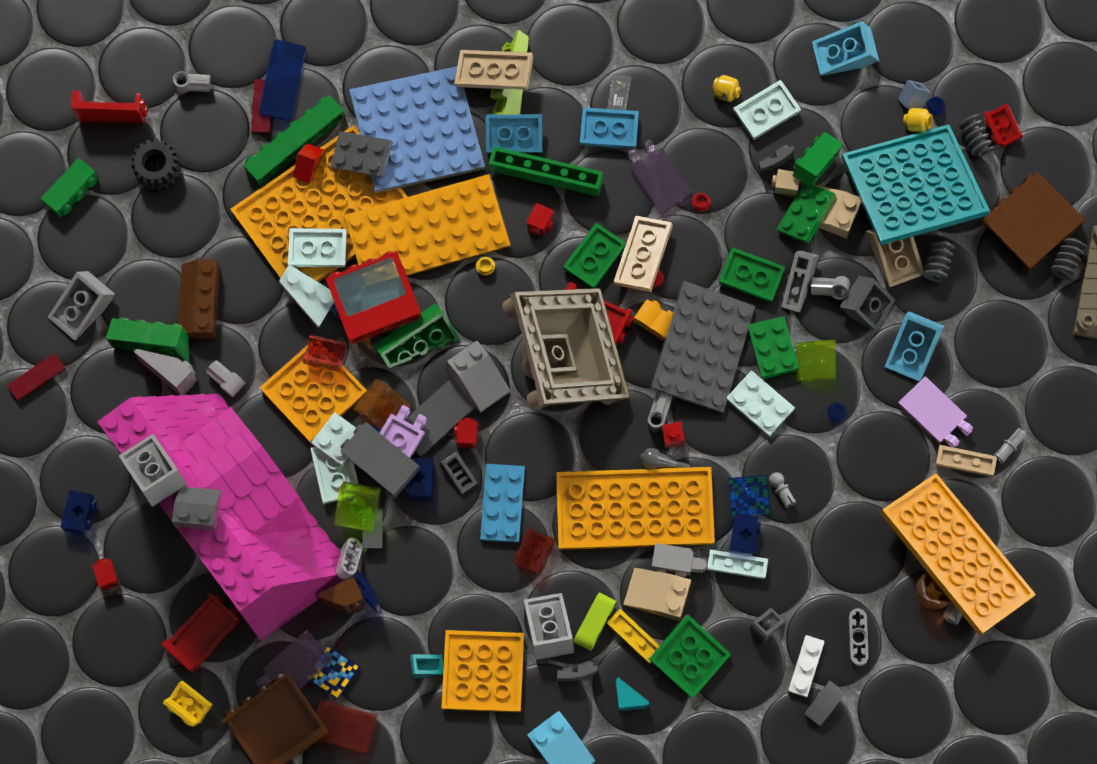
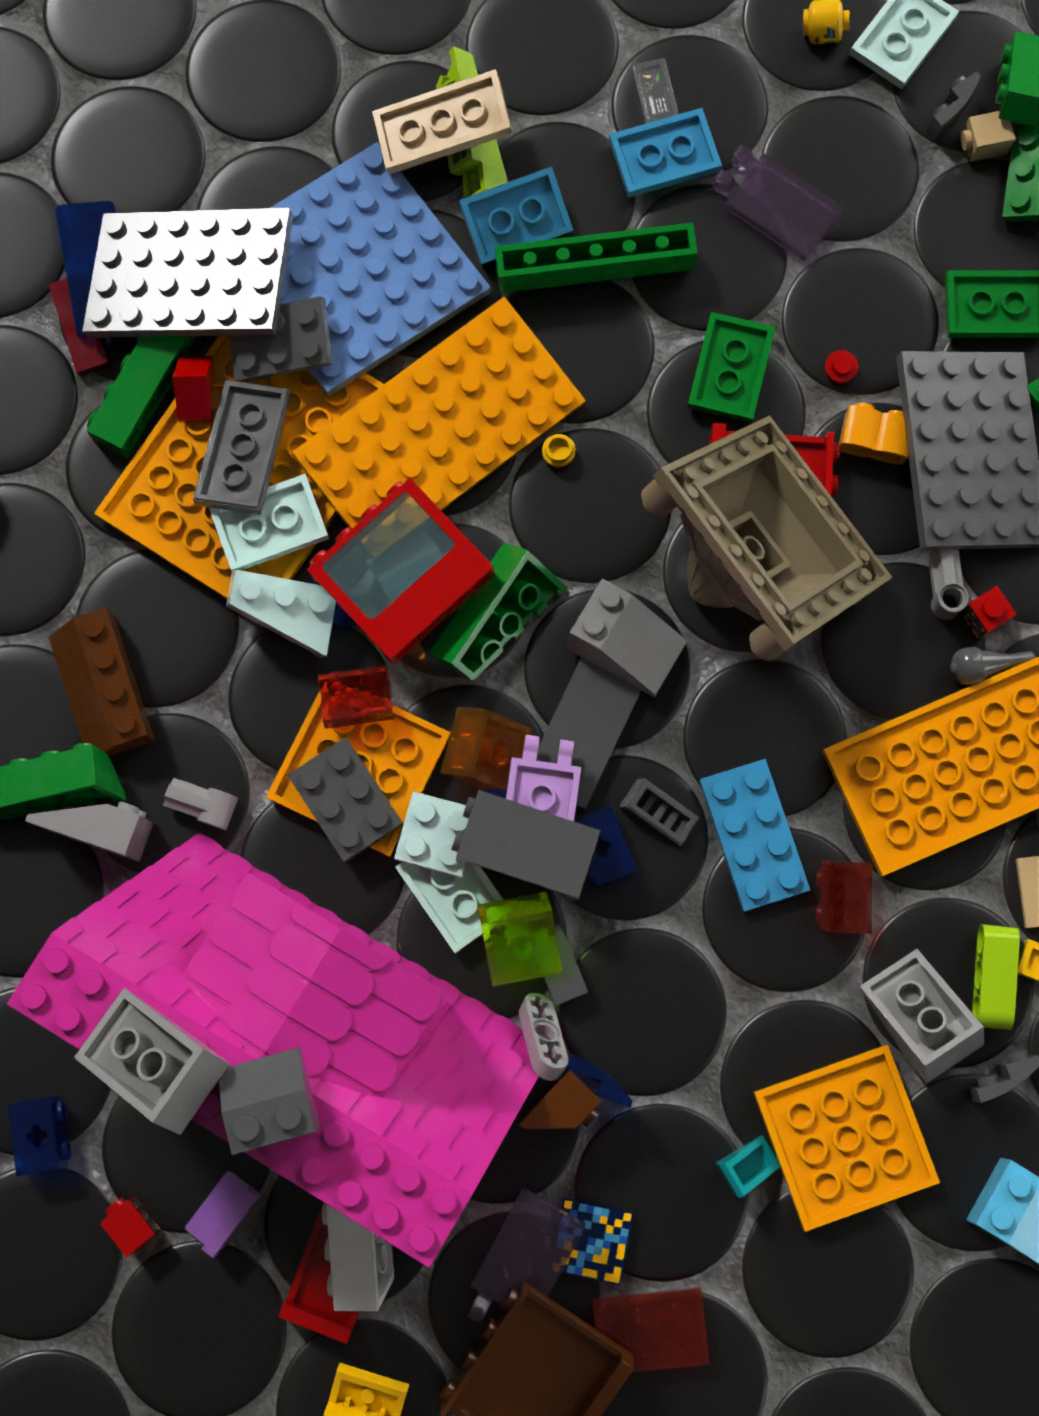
camera: 25 degrees left, 5 degrees up
red brick [454,418,479,448] -> none
red brick [527,203,554,236] -> none
tan plate [614,216,673,292] -> none
red plate [692,193,711,212] -> none
none -> plate [83,208,294,338]
none -> medium lavender panel [185,1171,263,1258]
none -> dark grey tile [193,380,292,515]
none -> dark grey plate [287,737,403,863]
none -> white brick [322,1203,394,1311]

